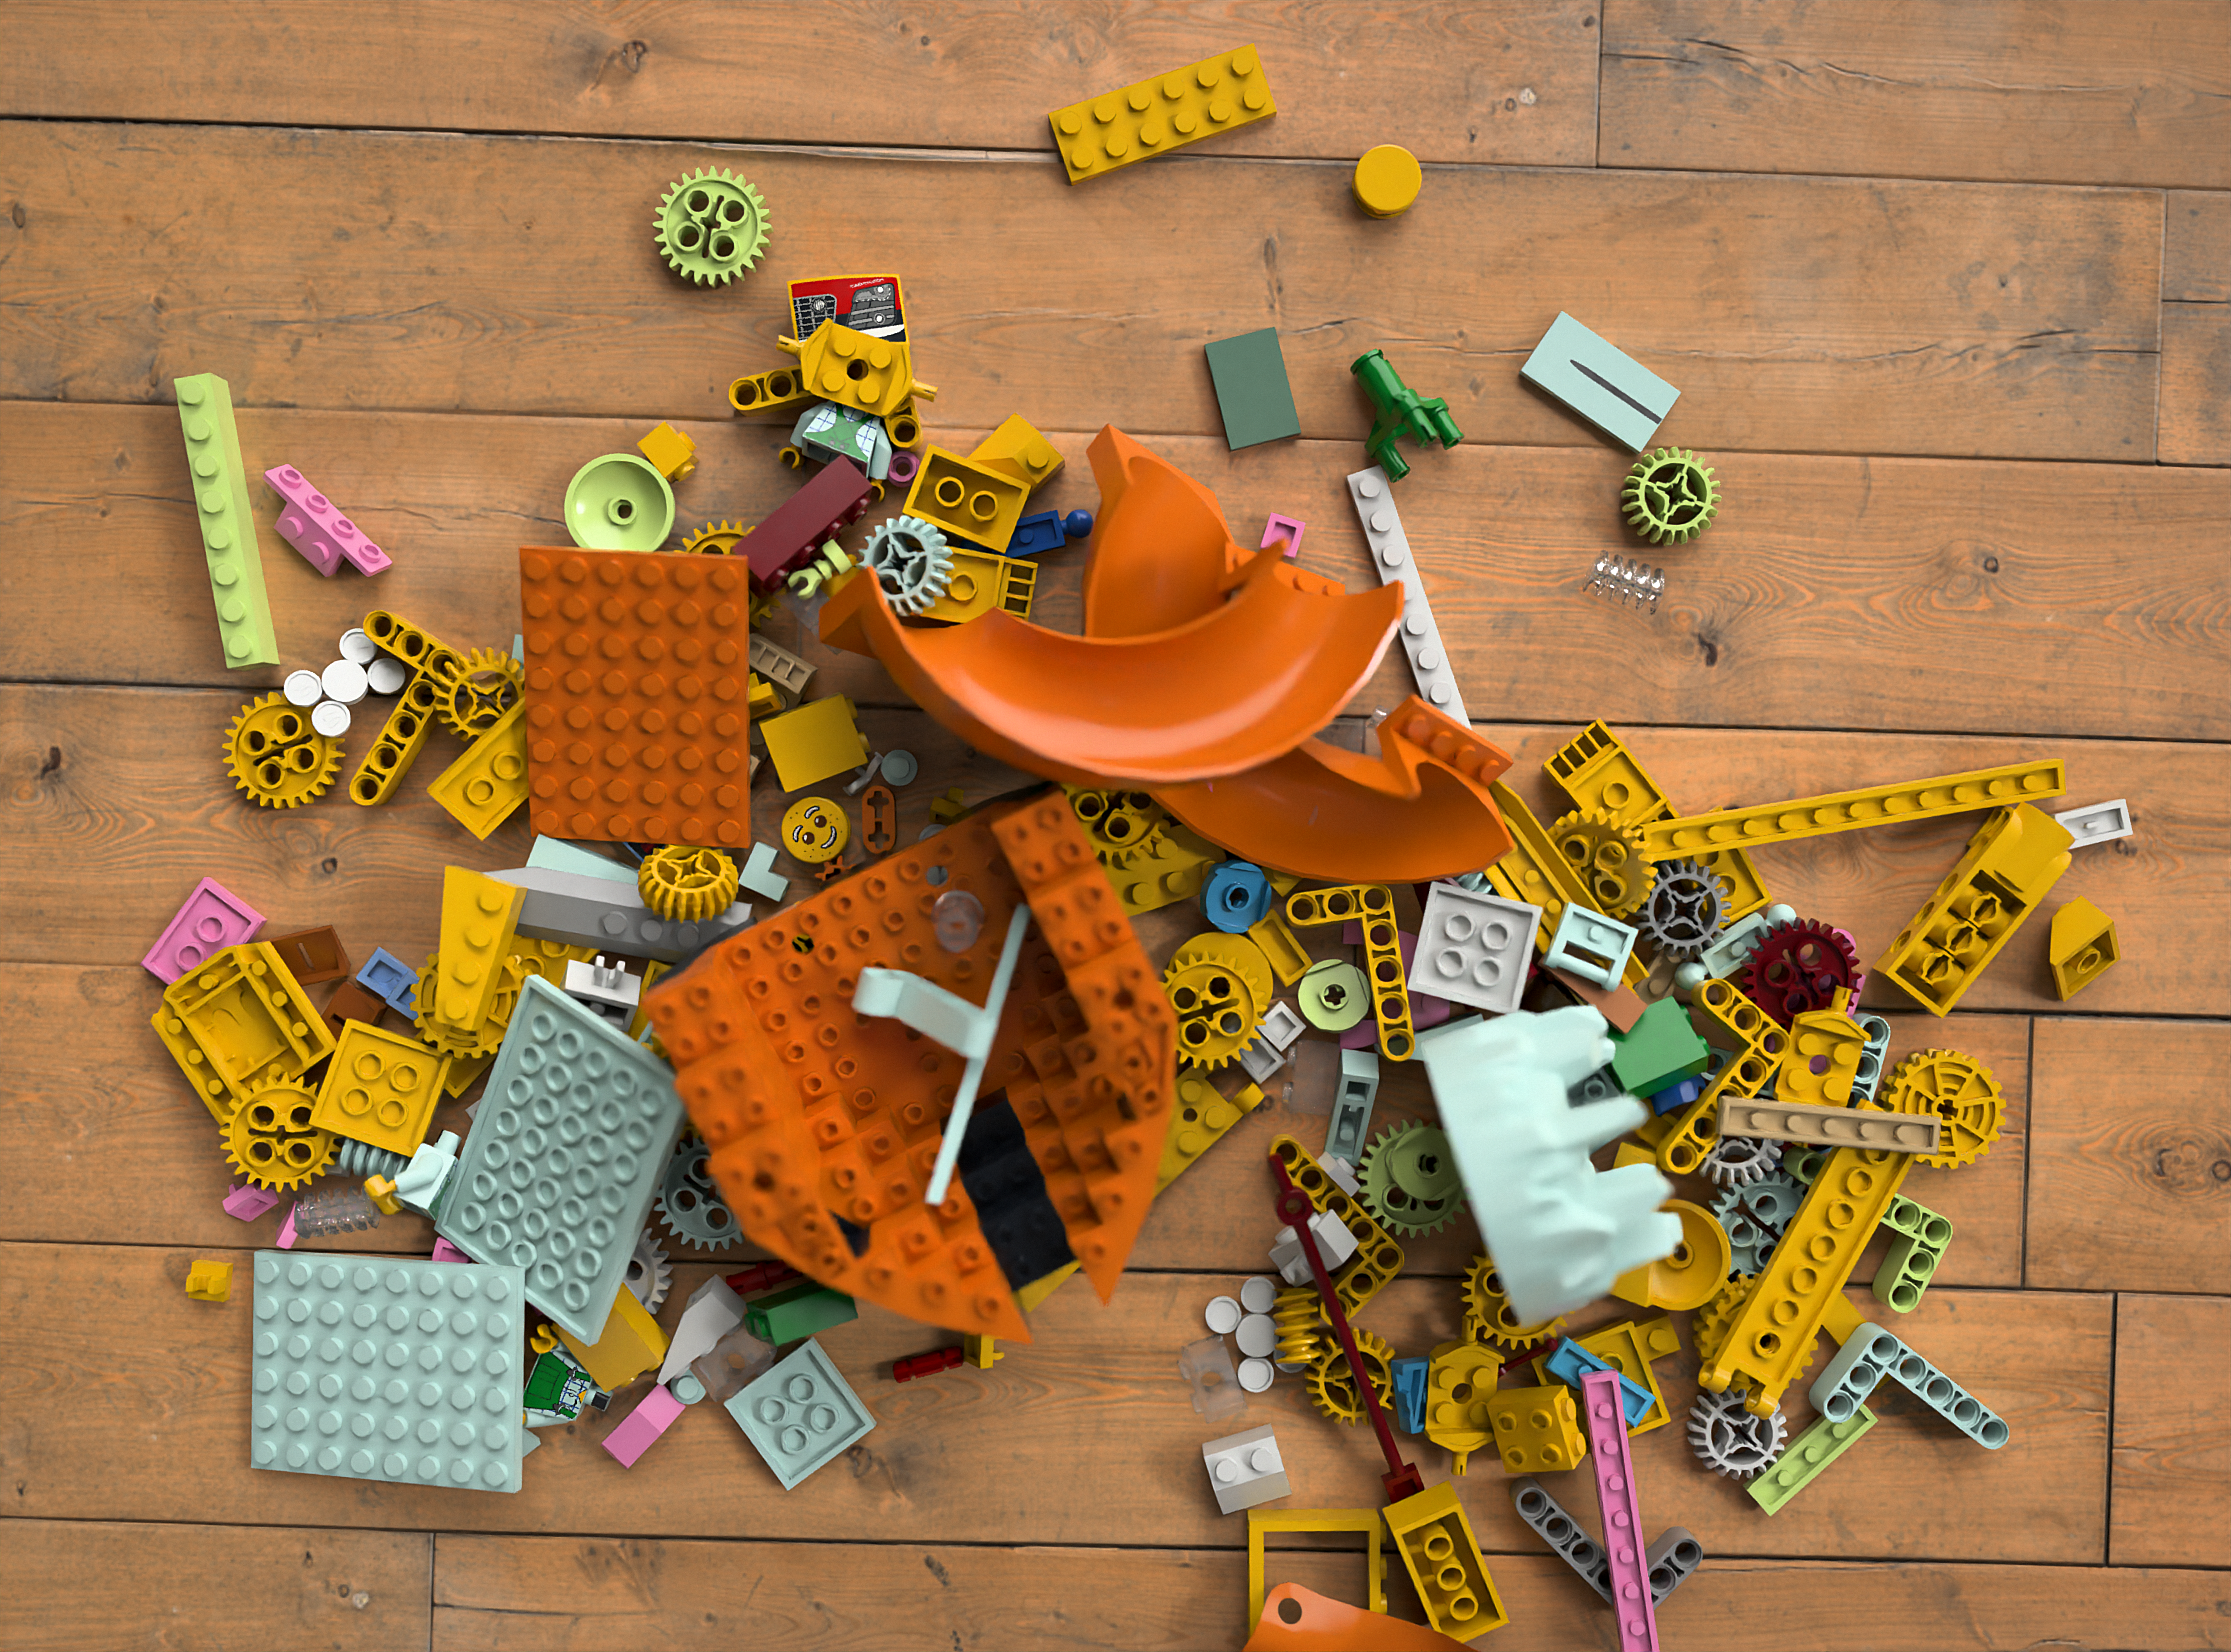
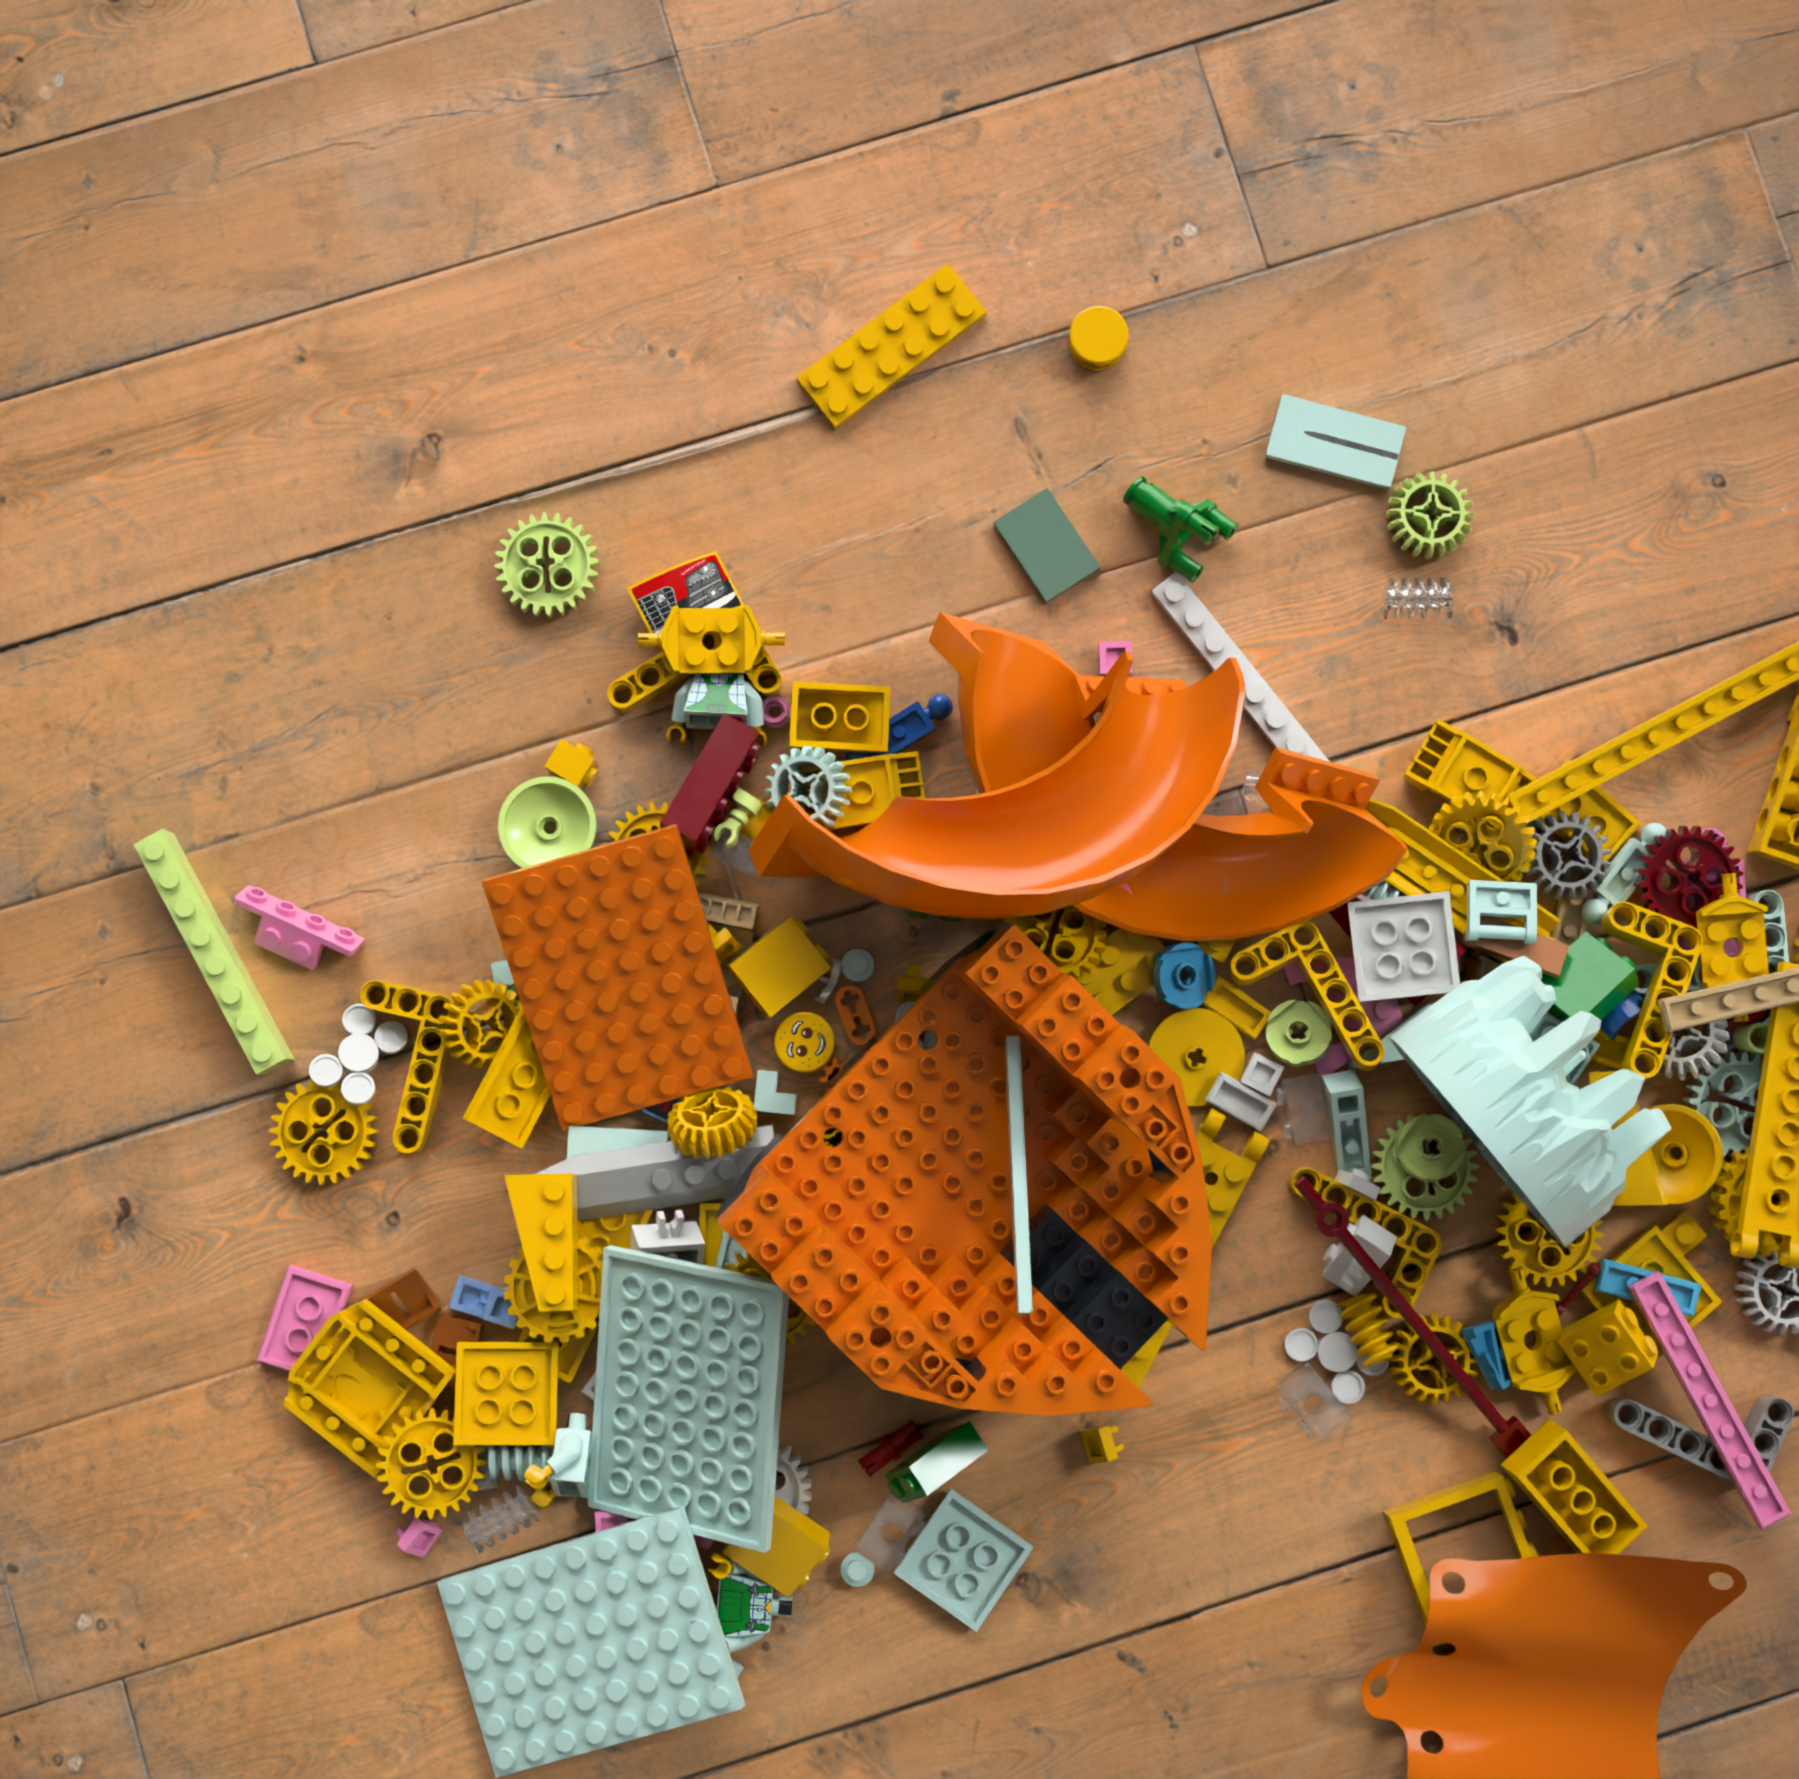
camera: 20 degrees left, 5 degrees down
yellow tile [185,1259,234,1302] -> none
bright pink tile [276,1200,307,1250] -> none
bright pink slope [600,1383,686,1470] -> none
light aqua gear [654,1134,745,1252] -> none
white slope [657,1274,746,1386] -> none
light aqua beam [852,968,998,1059] -> none
red axle [893,1346,964,1383] -> none
clear plant [931,891,984,952] -> none
yellow slope [967,412,1065,503] -> none
yellow gear [1159,951,1268,1070] -> none
white slope [1202,1423,1292,1515] -> none

